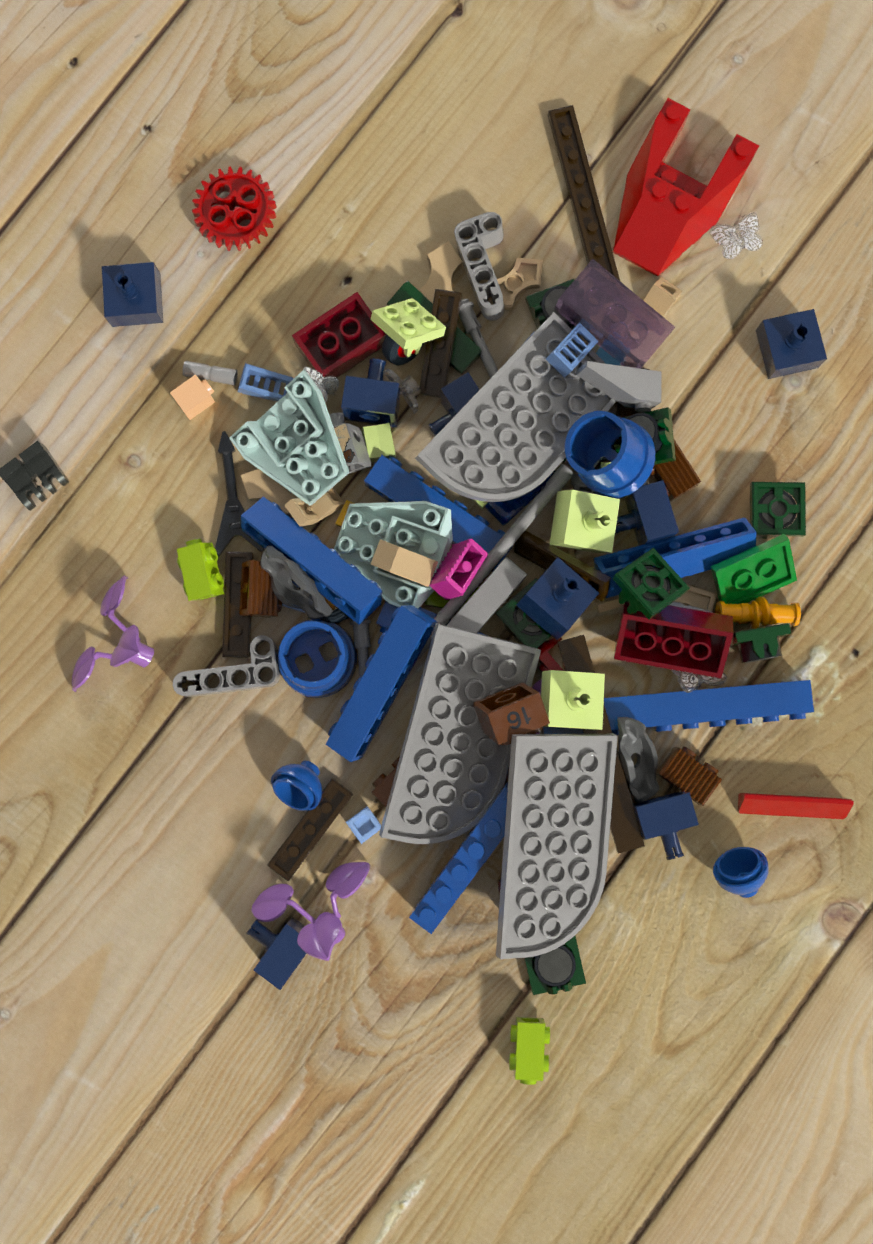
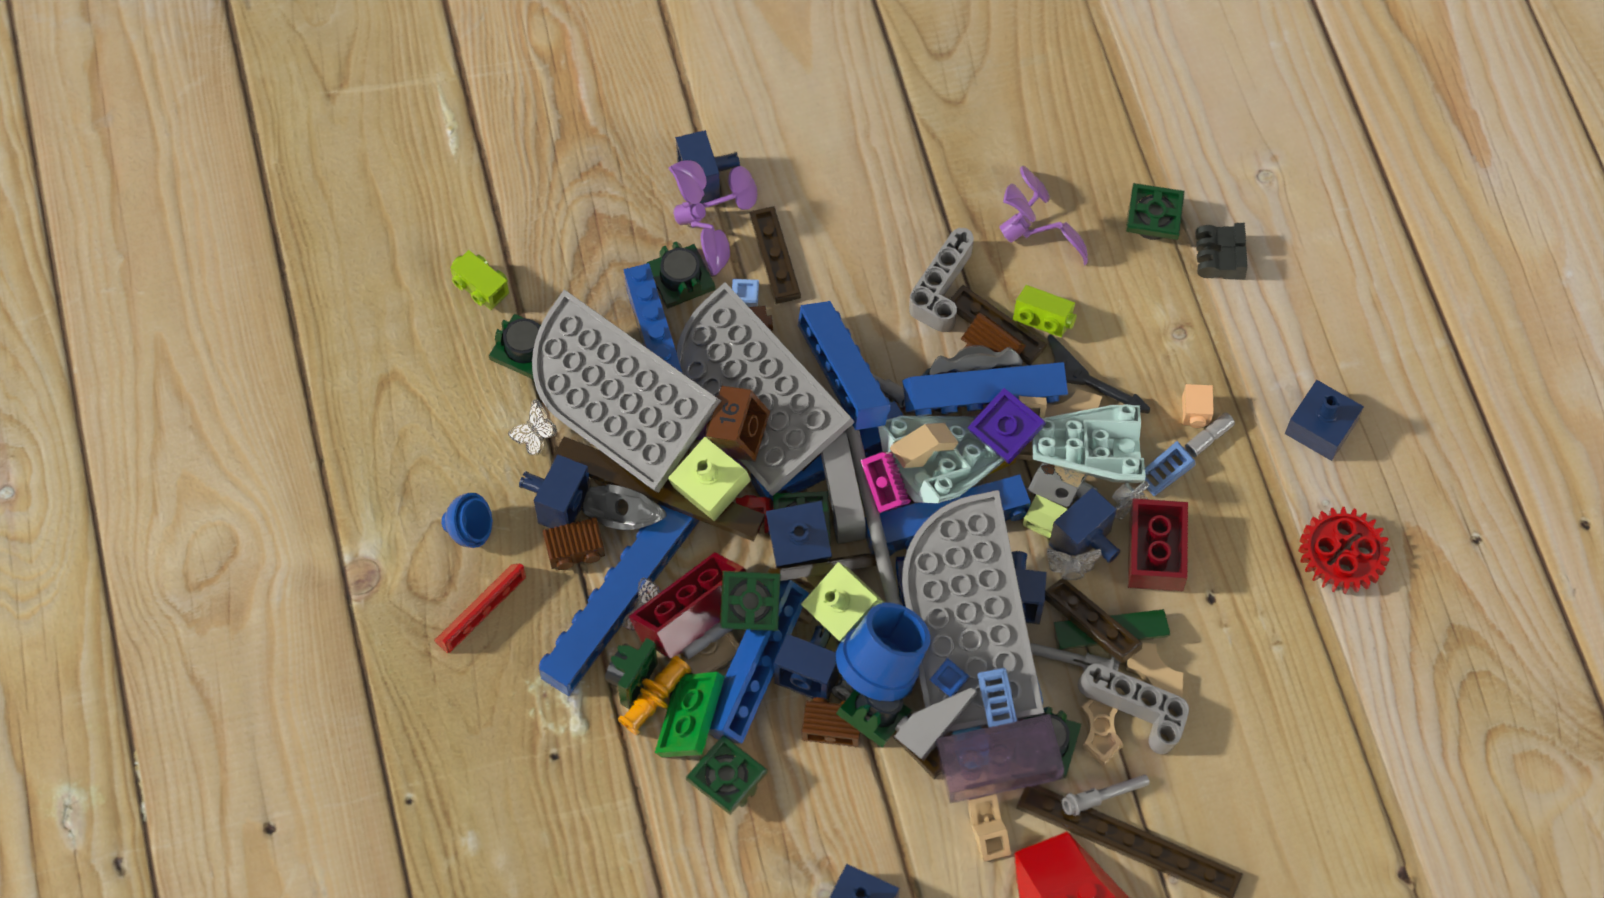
camera: 125 degrees right, 20 degrees down
blue piece [271,760,322,811] -> none
blue piece [278,619,357,698] -> none
yellowish green plate [371,298,446,366] -> none
none -> clear animal [508,399,557,455]
none -> piece [646,241,716,309]
none -> blue tile [929,658,970,697]
none -> dark purple plate [967,388,1046,464]
none -> light grey pin [1062,775,1149,816]
none -> dark green piece [1126,183,1185,240]

